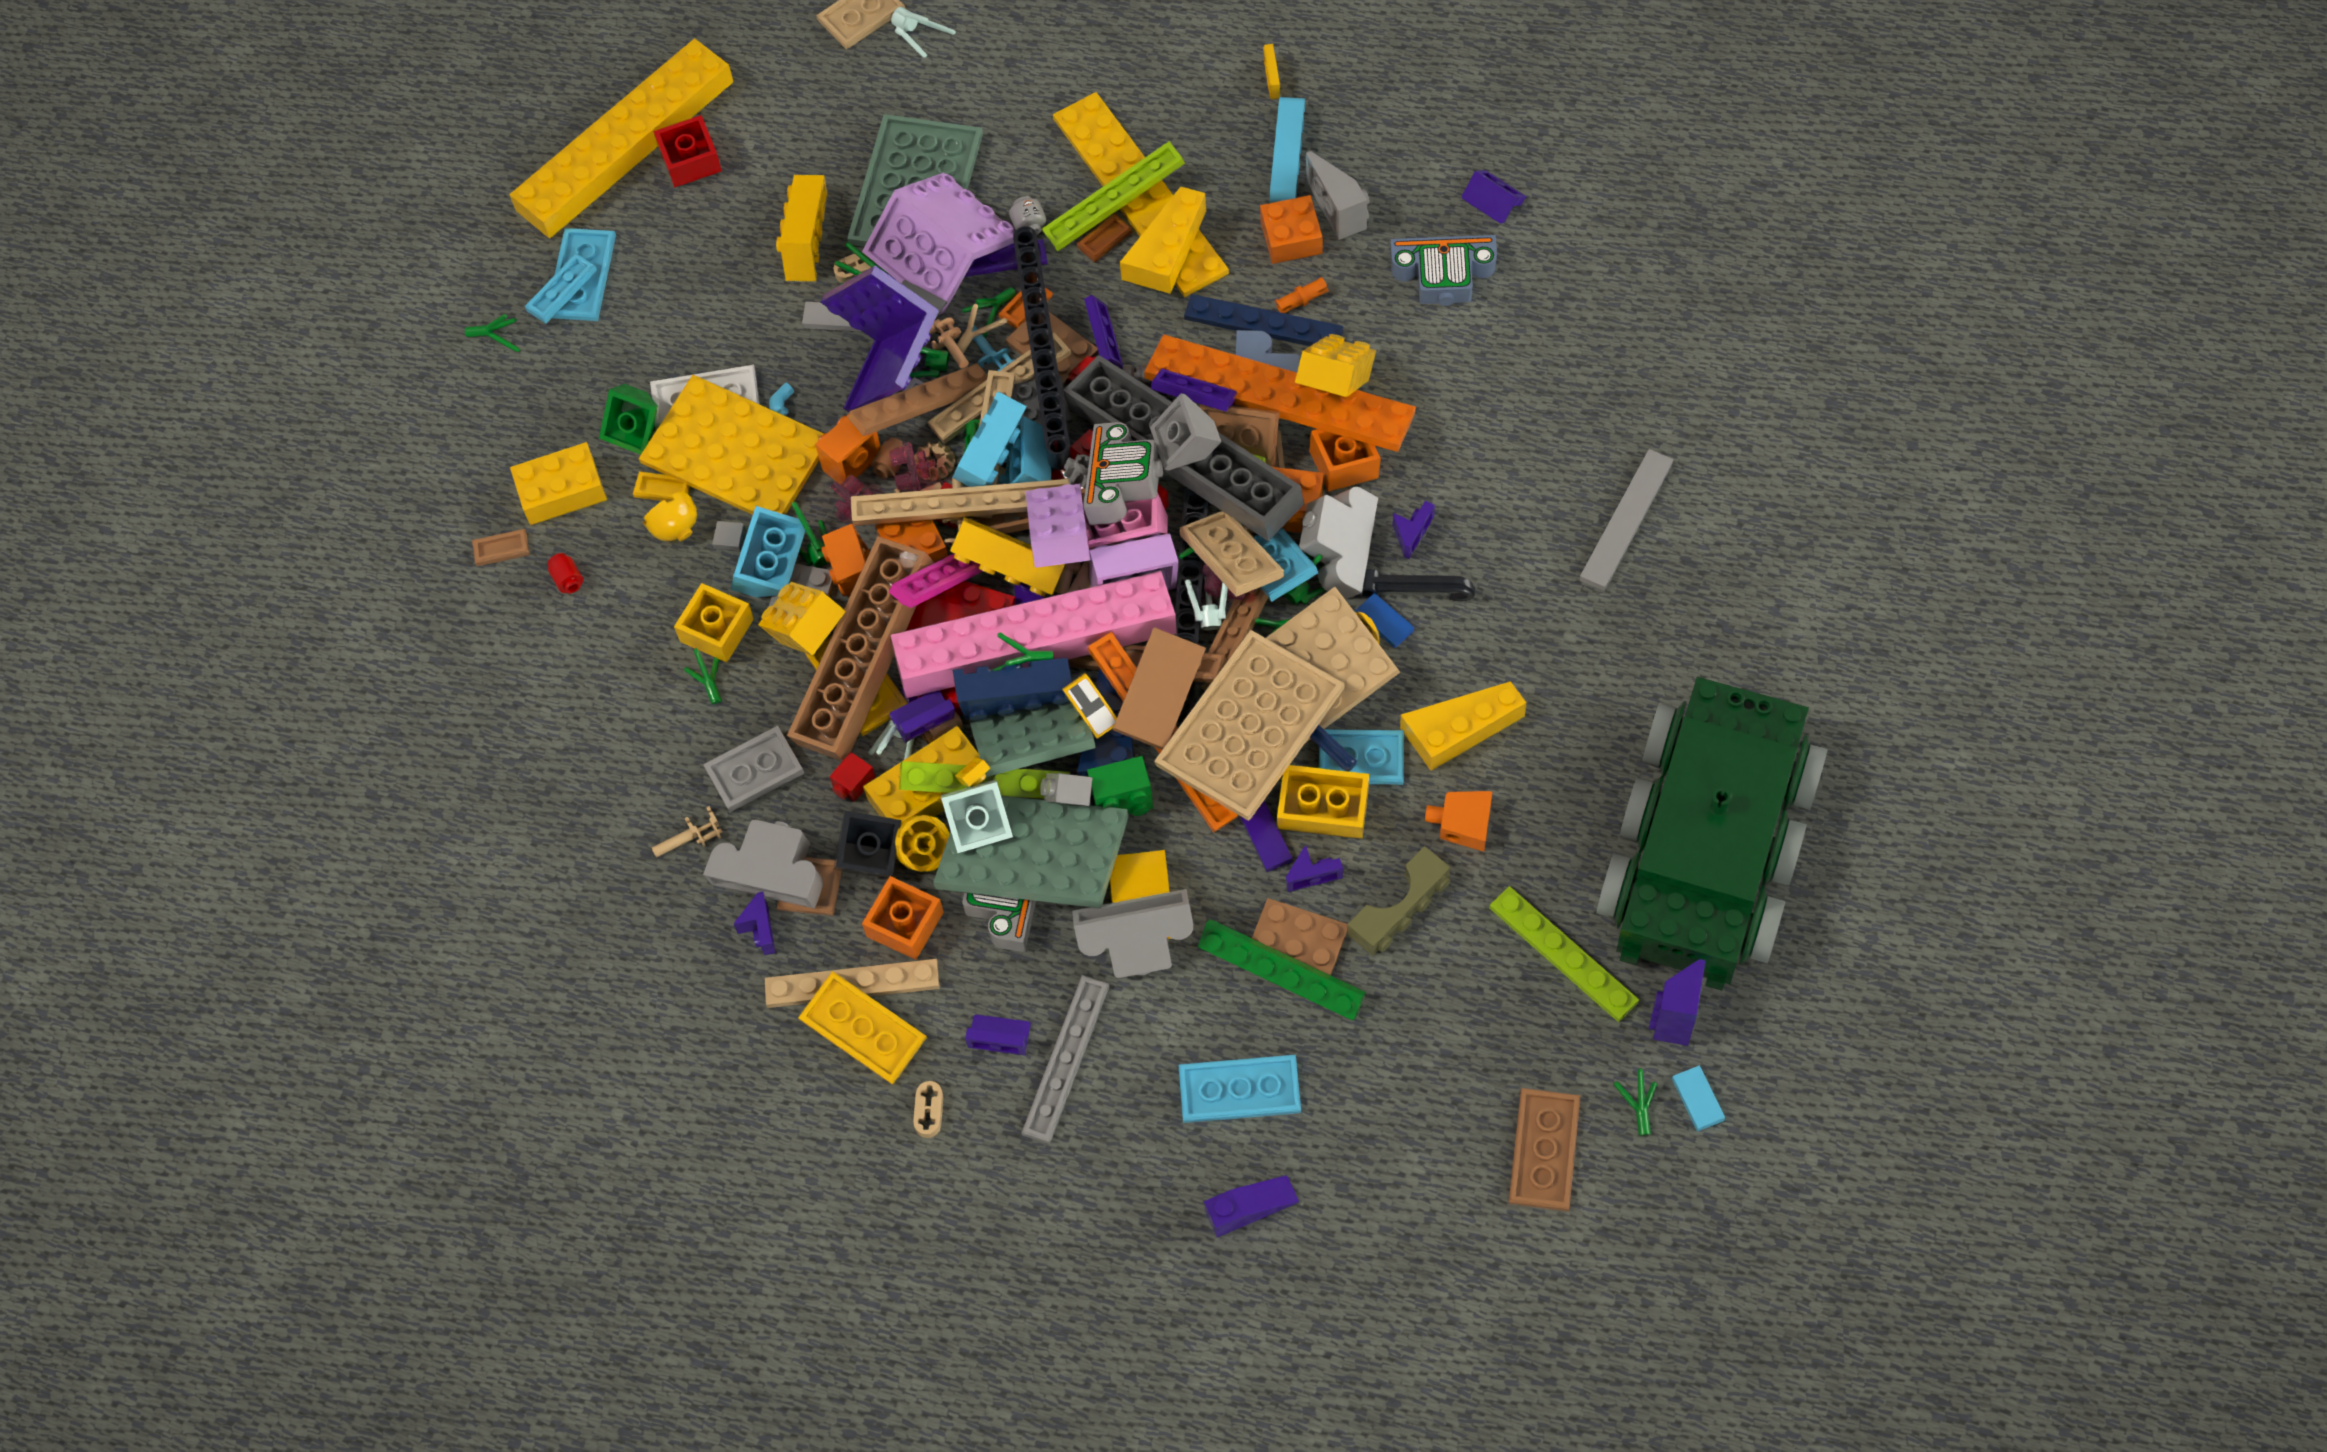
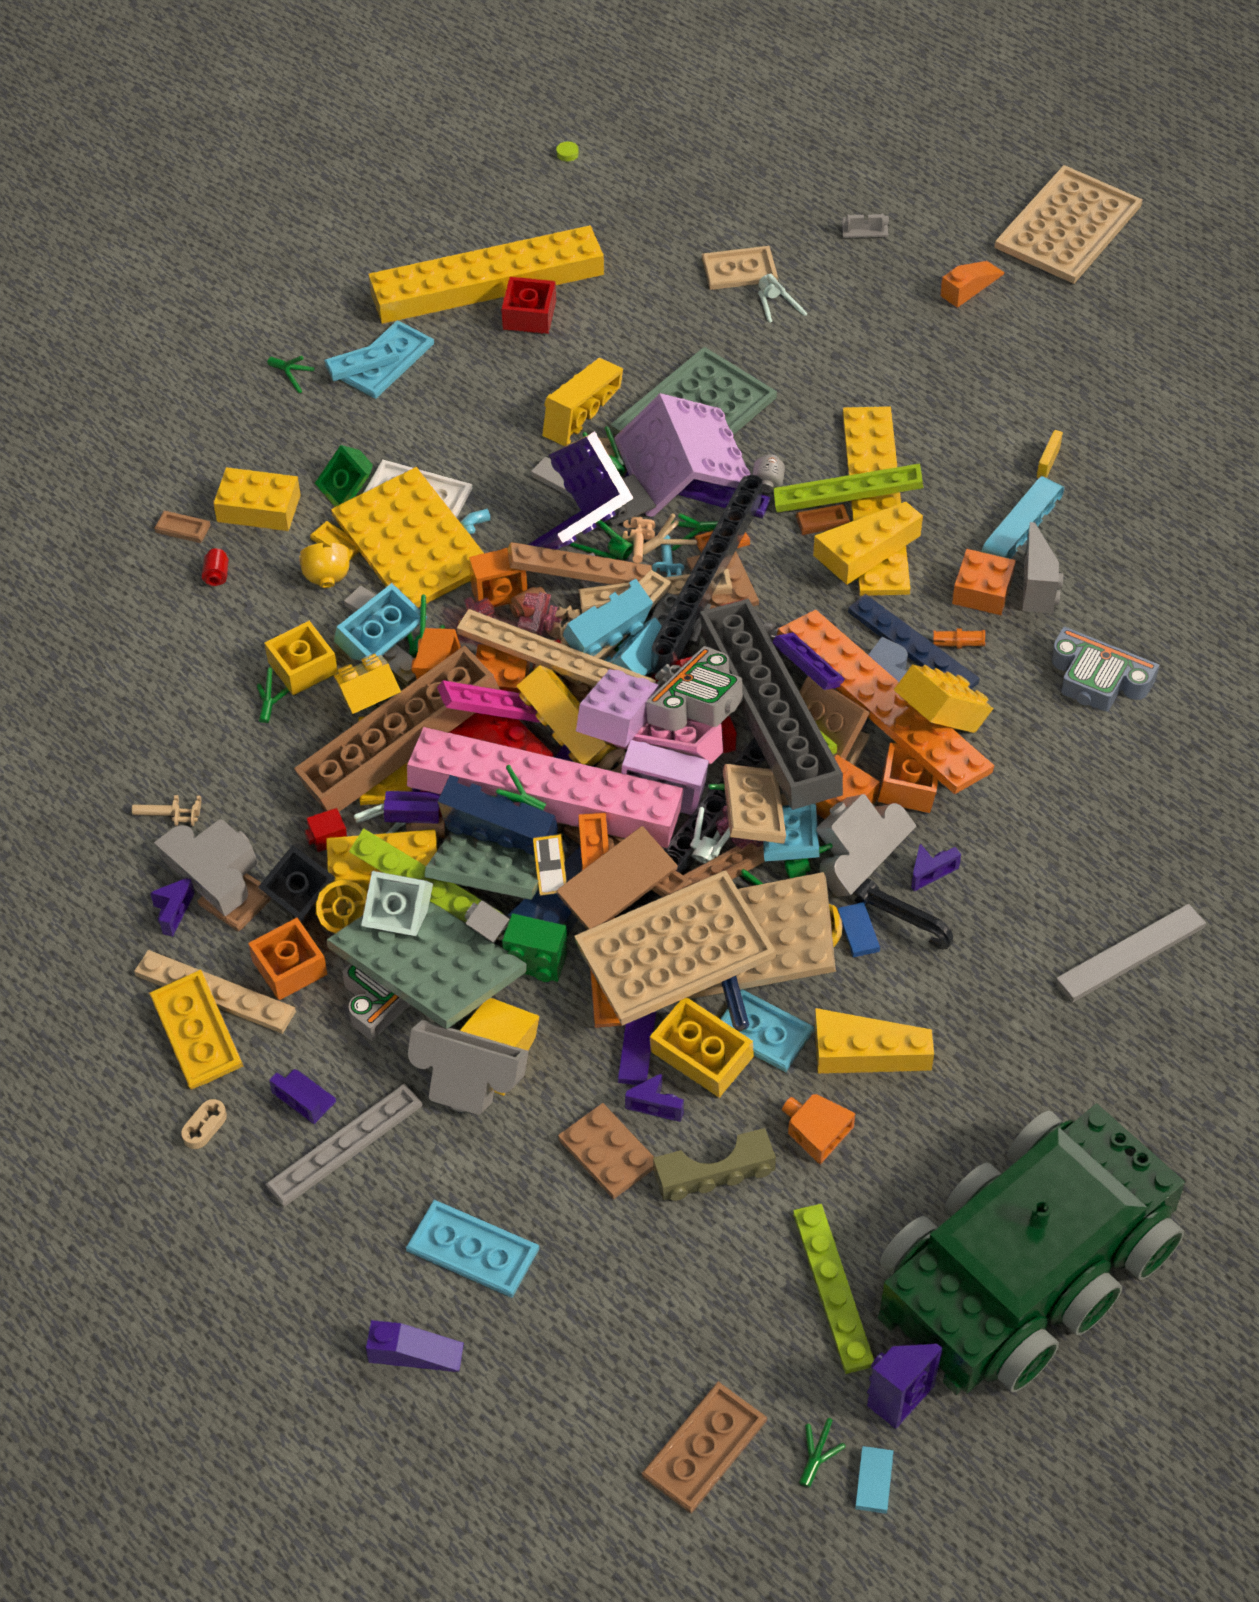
camera: 25 degrees right, 10 degrees down
light grey plate [703,726,804,813] -> none
yellow plate [955,757,991,787] -> none
dark purple tile [1084,295,1123,369] -> none
light grey slope [1150,393,1221,470] -> none
green plate [1198,919,1366,1021] -> none
dark purple panel [1462,170,1526,224] -> none

